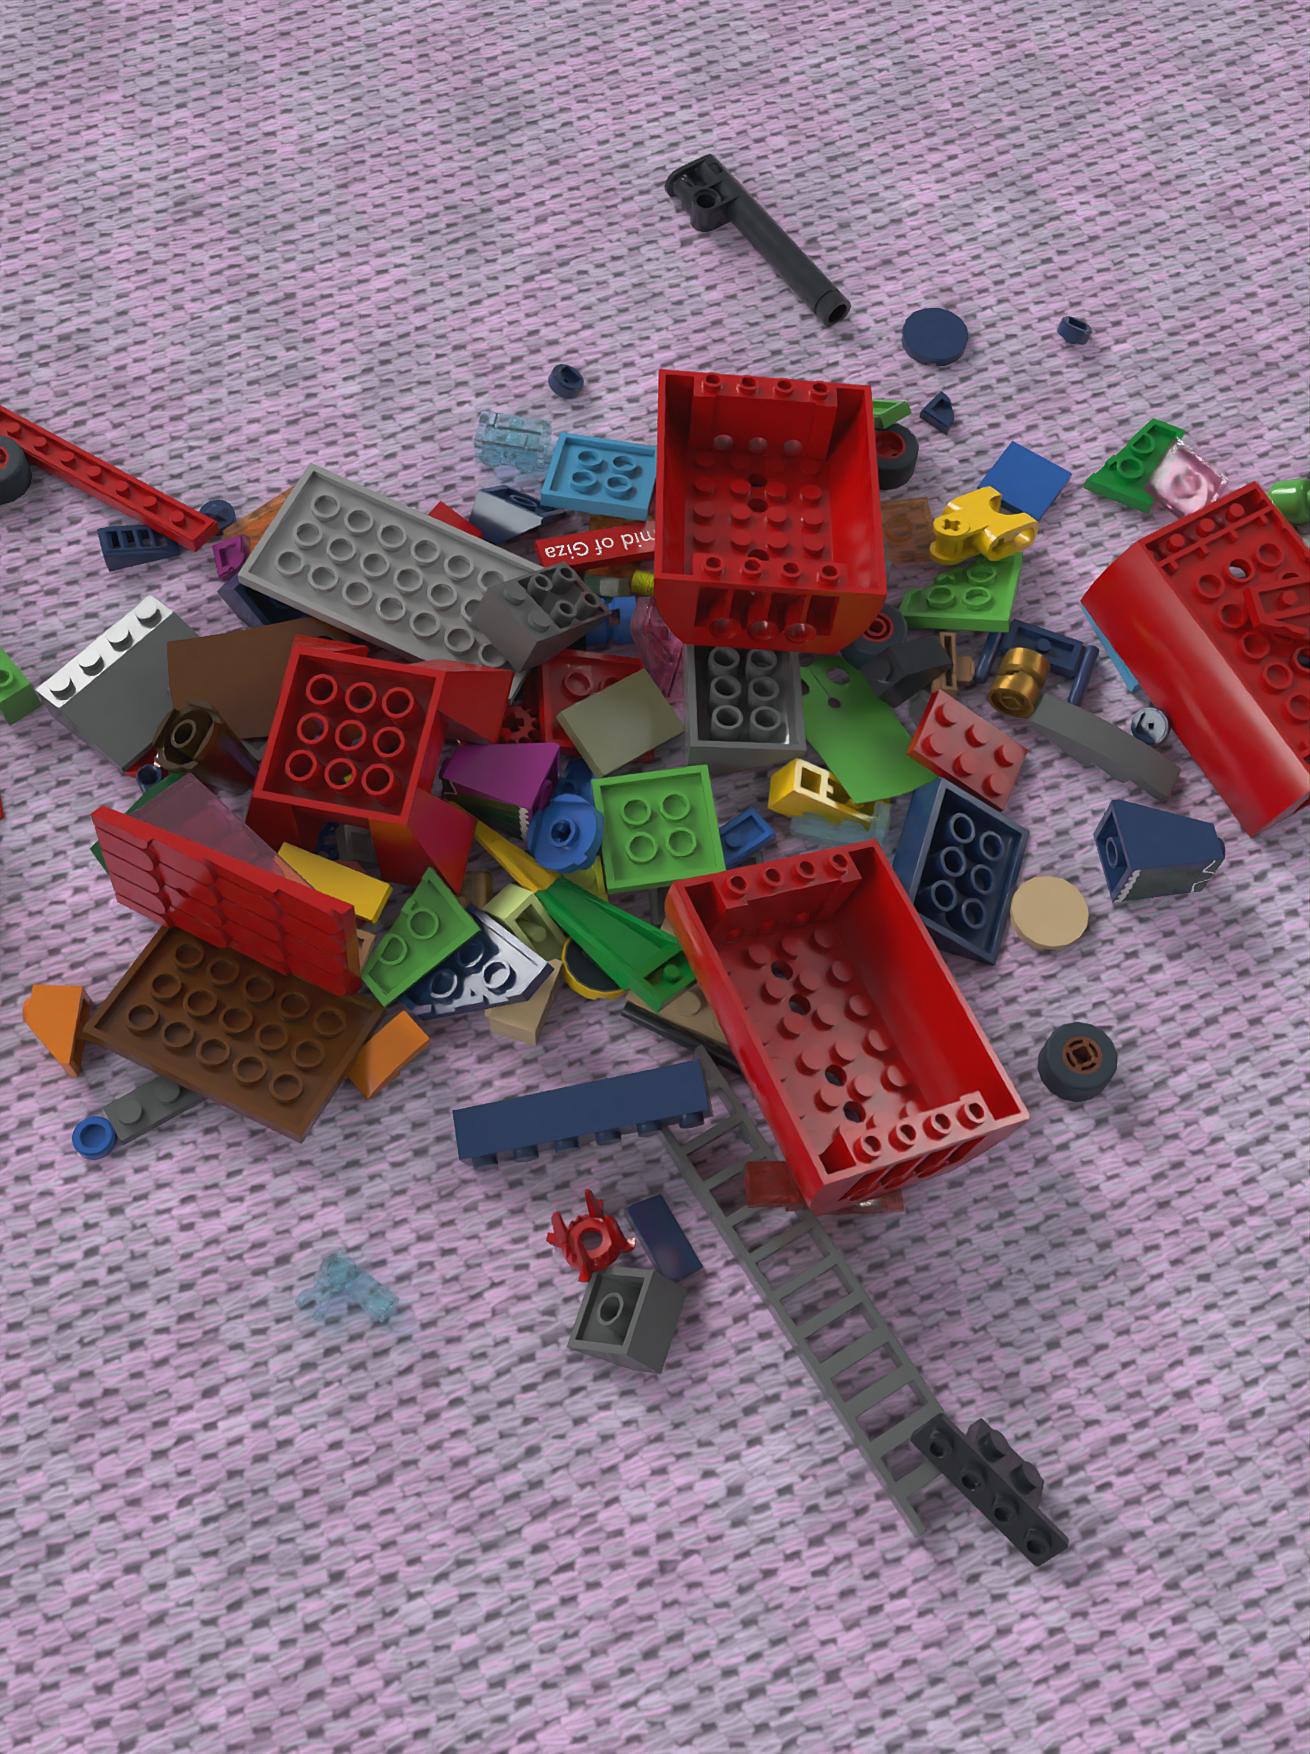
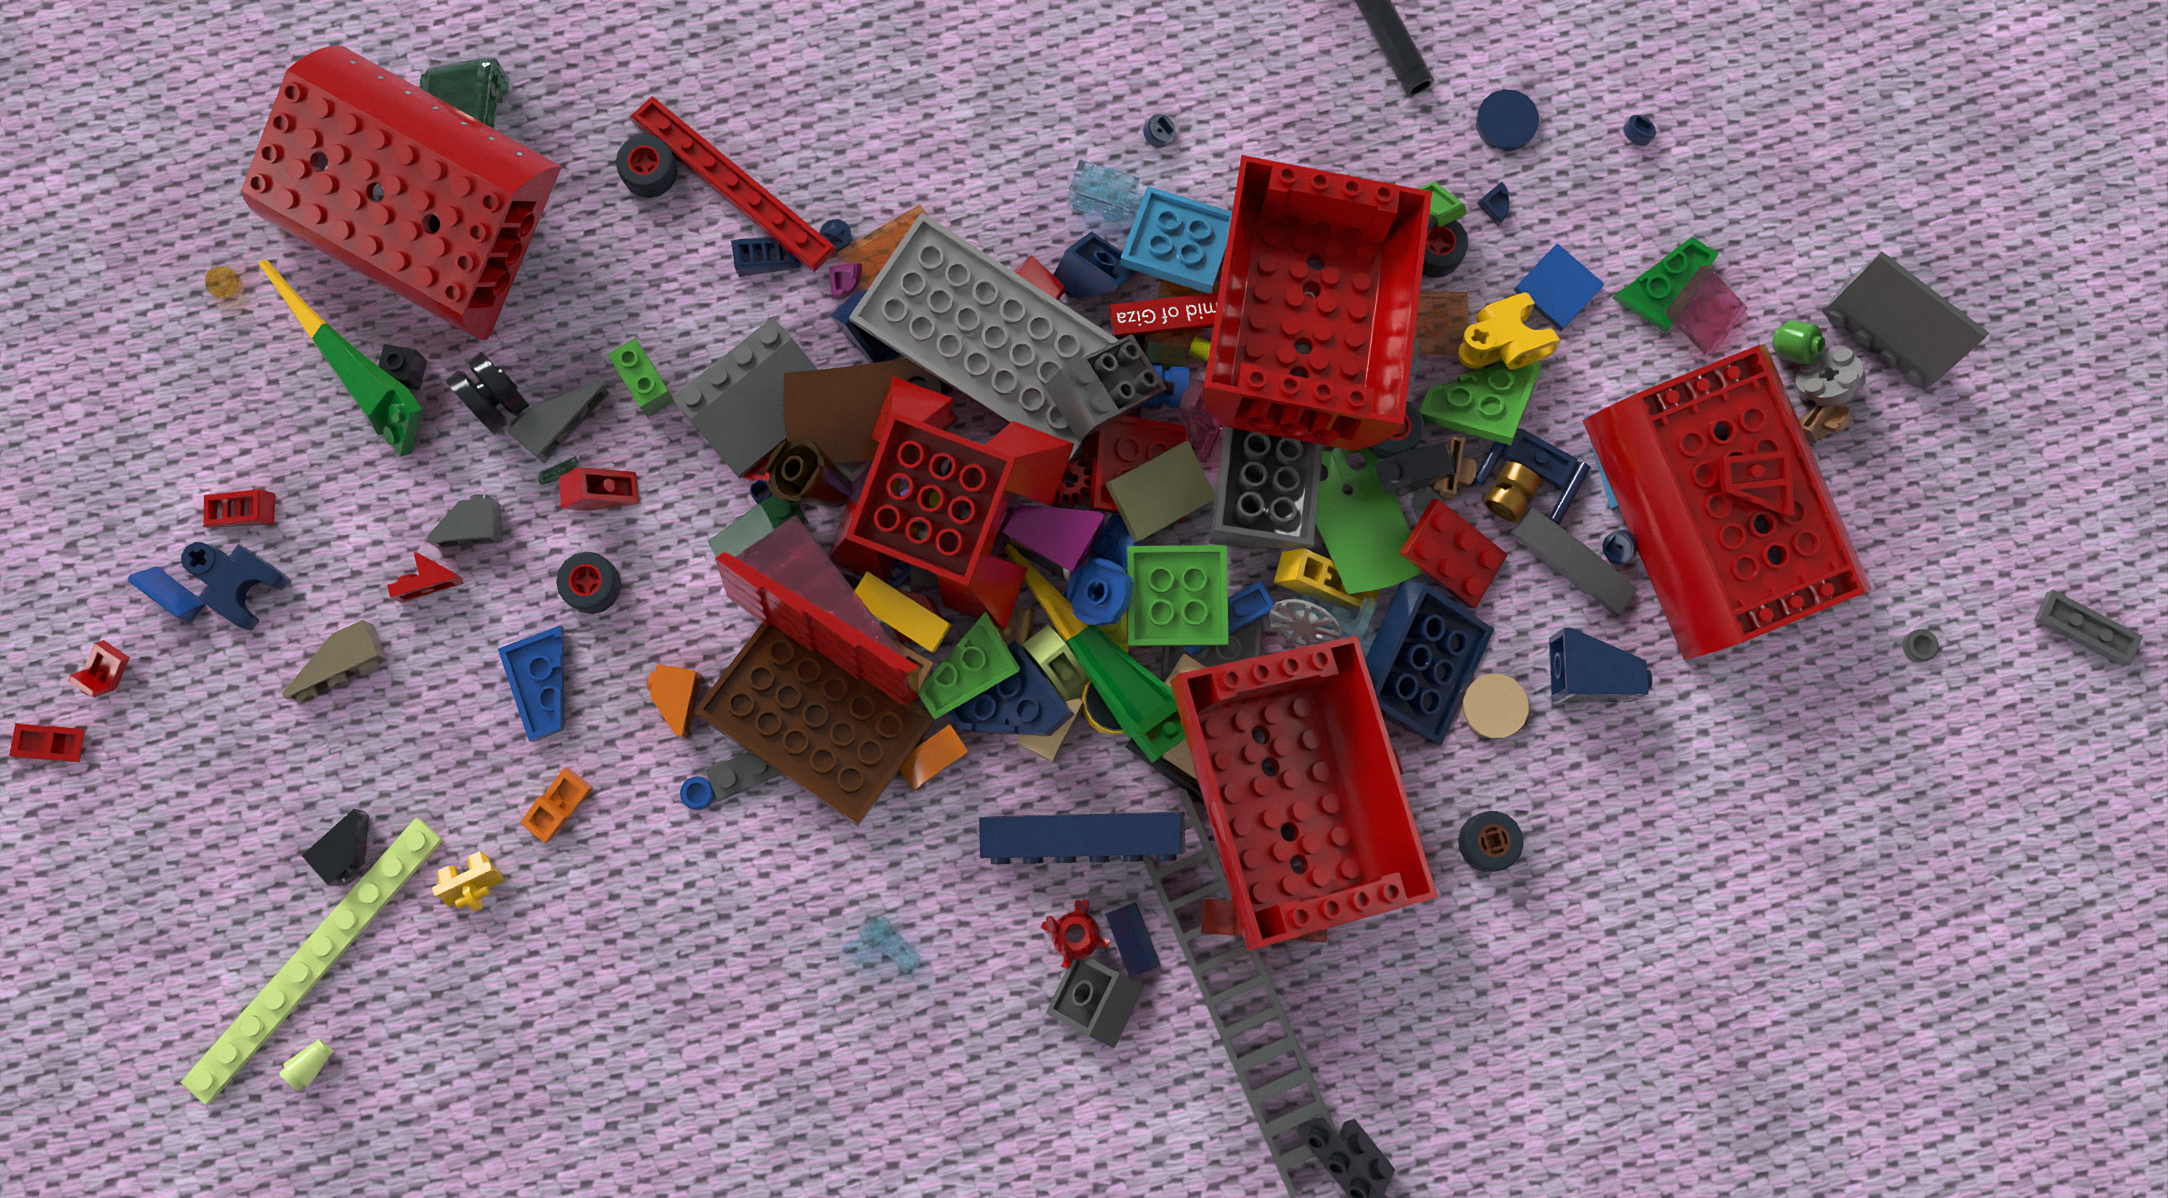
camera: 10 degrees right, 15 degrees up
none -> light grey wheel [1269,599,1341,647]

